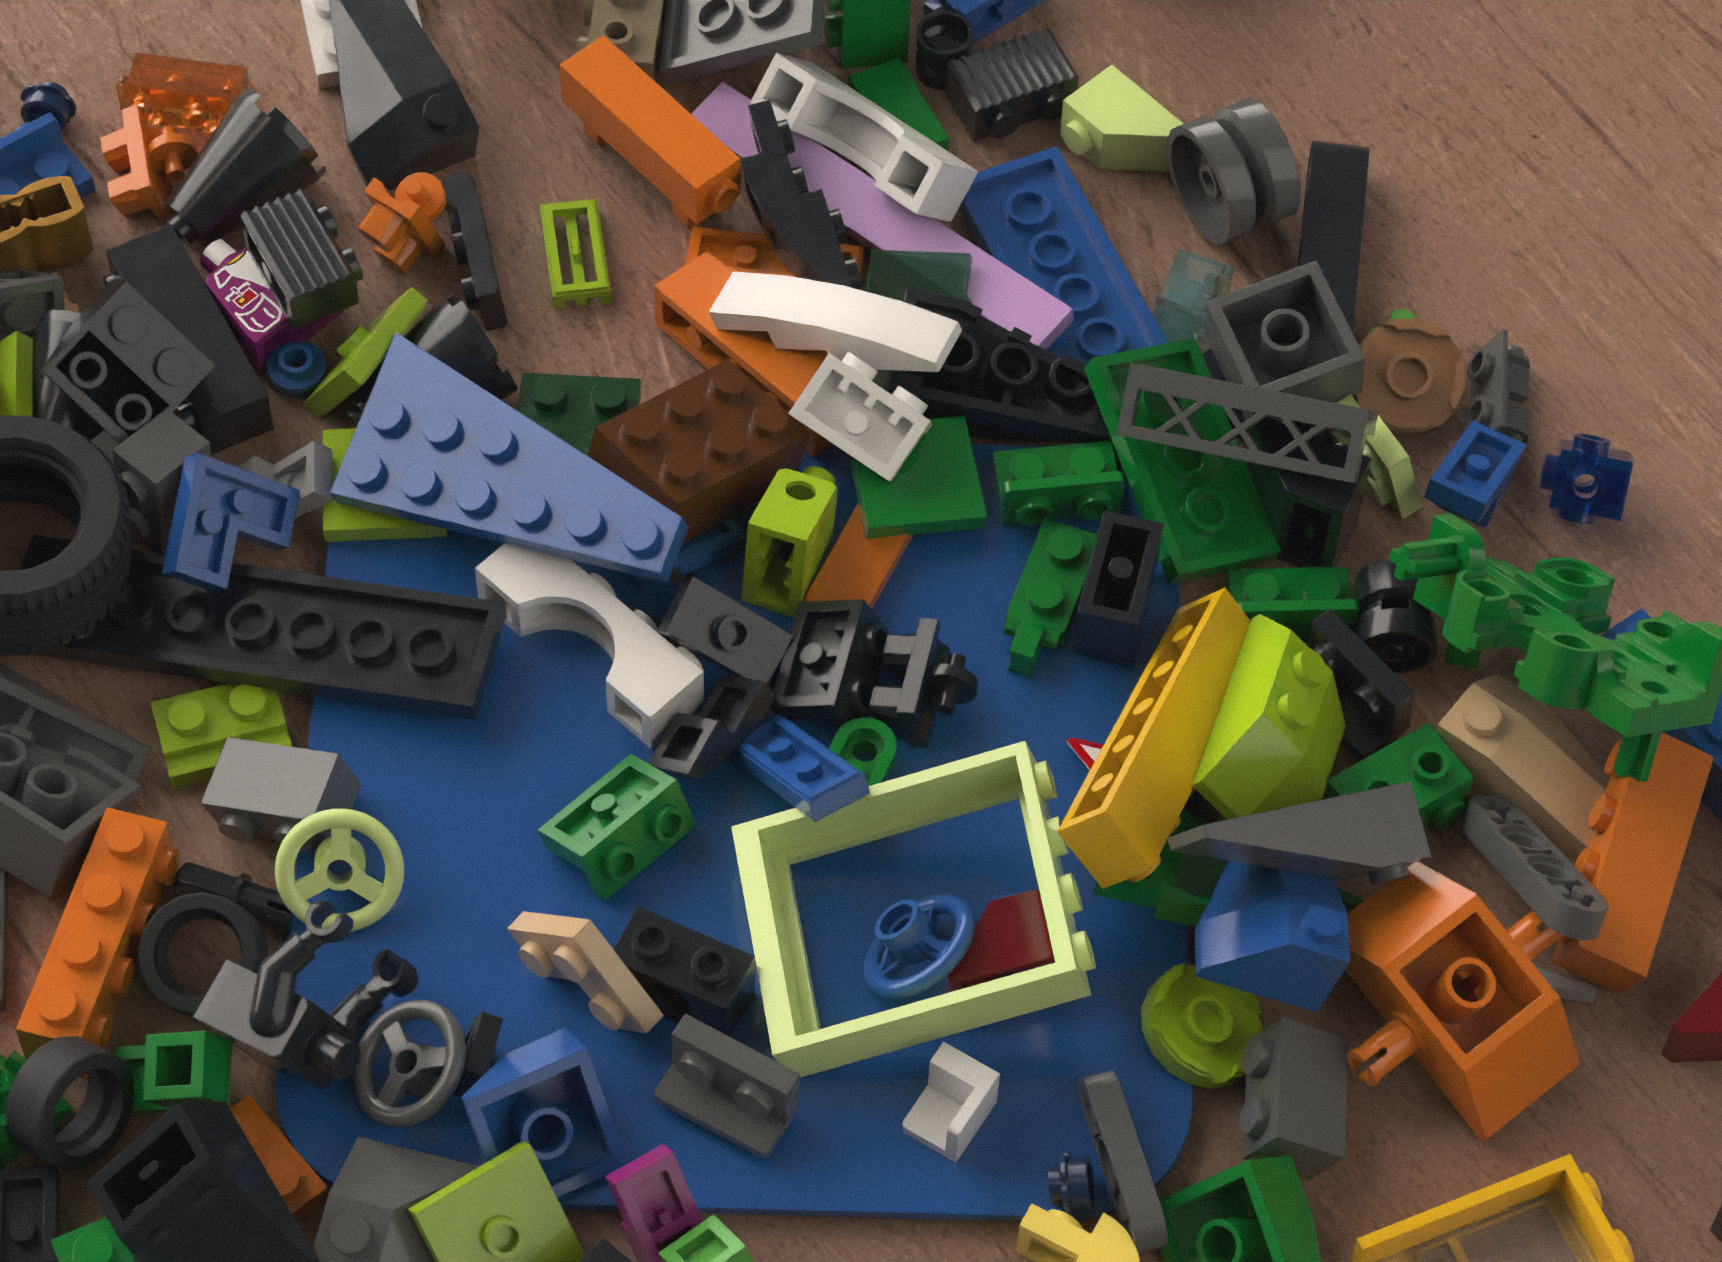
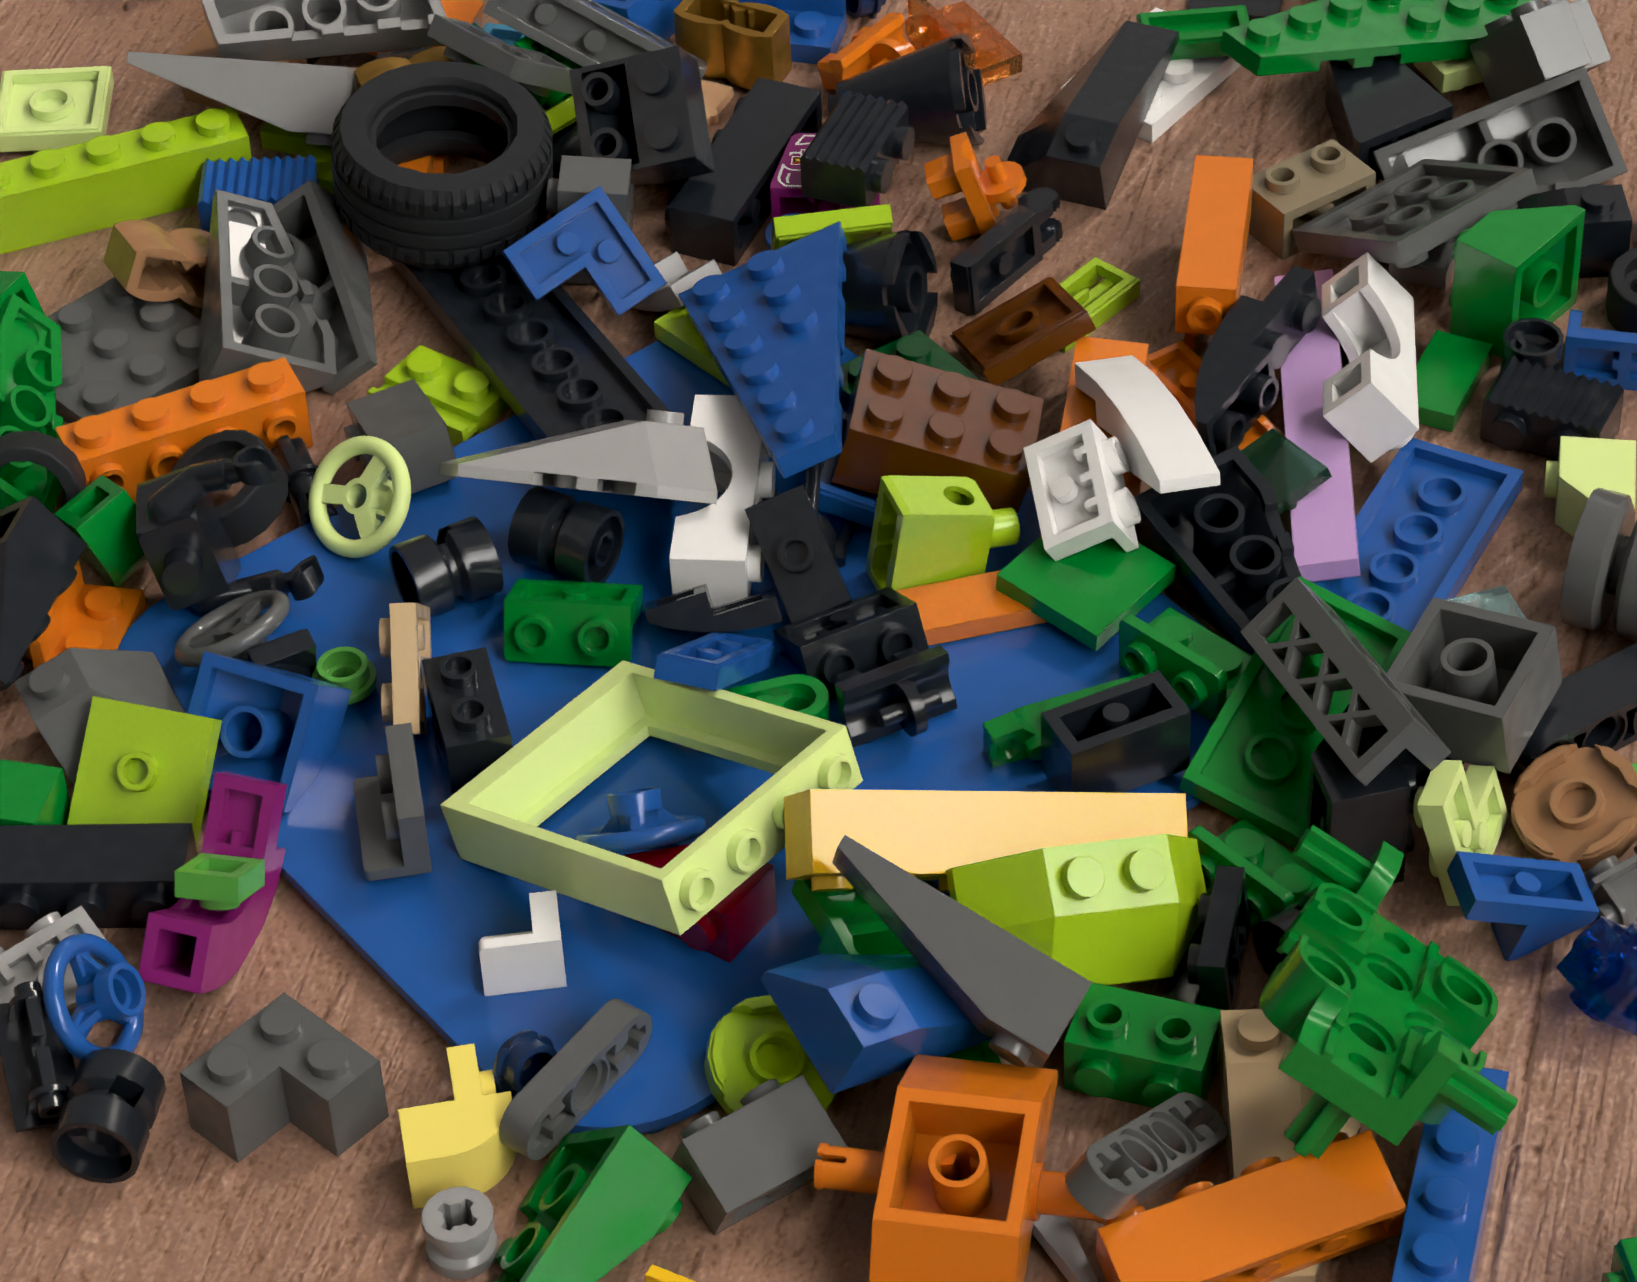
camera: 55 degrees right, 15 degrees down
none -> bright green plate [312,646,377,705]
none -> black wheel [389,516,504,618]
none -> light grey wedge [440,409,718,504]
none -> black wheel [508,486,625,583]
none -> reddish brown plate [950,277,1096,386]

